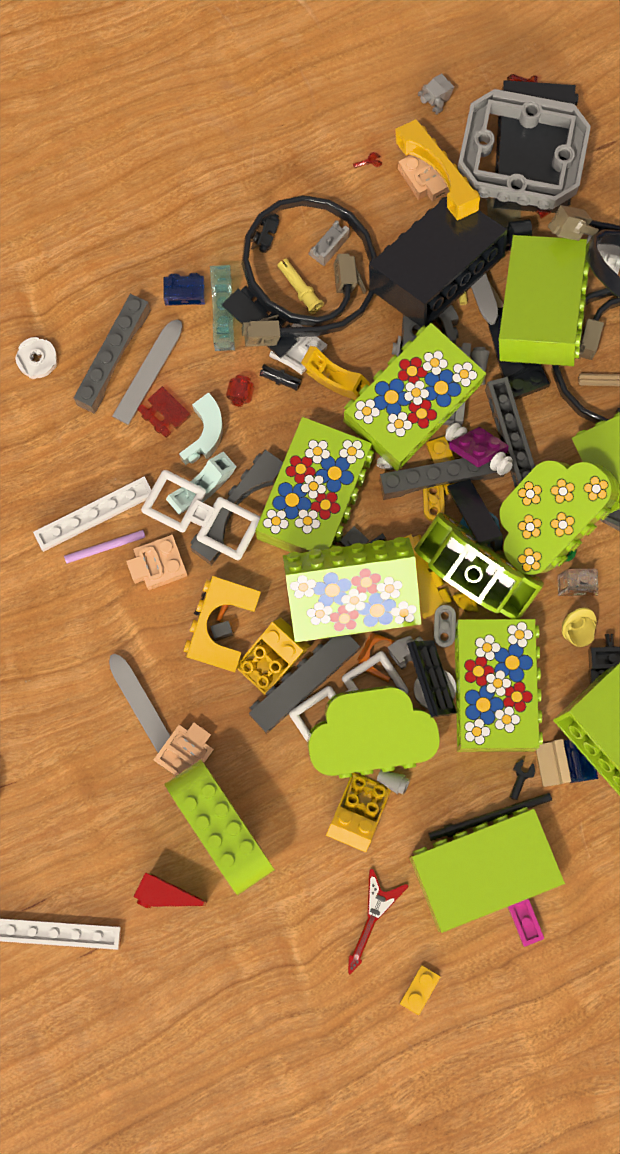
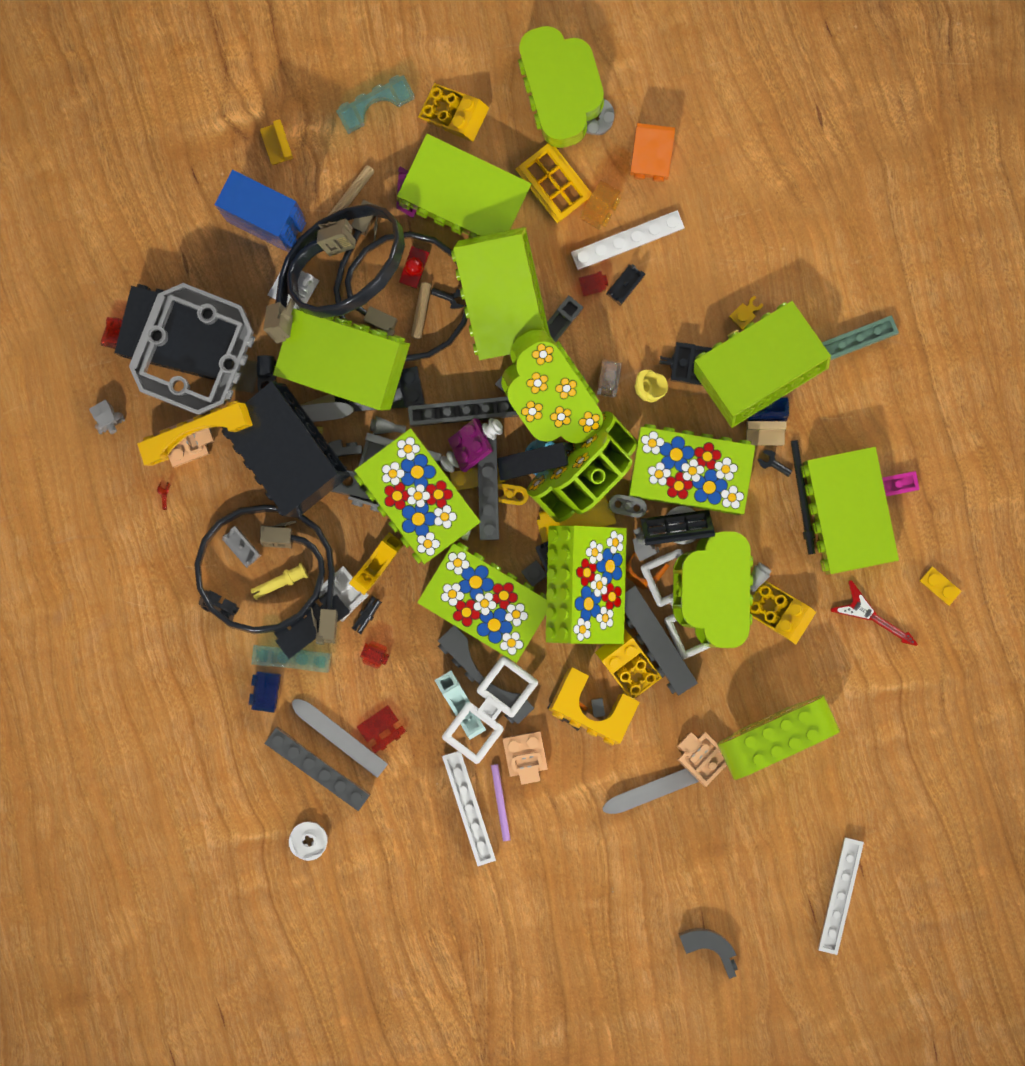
camera: 85 degrees left, 10 degrees up
red slope [133,872,207,909] -> none
light aqua arch [179,392,223,465] -> none

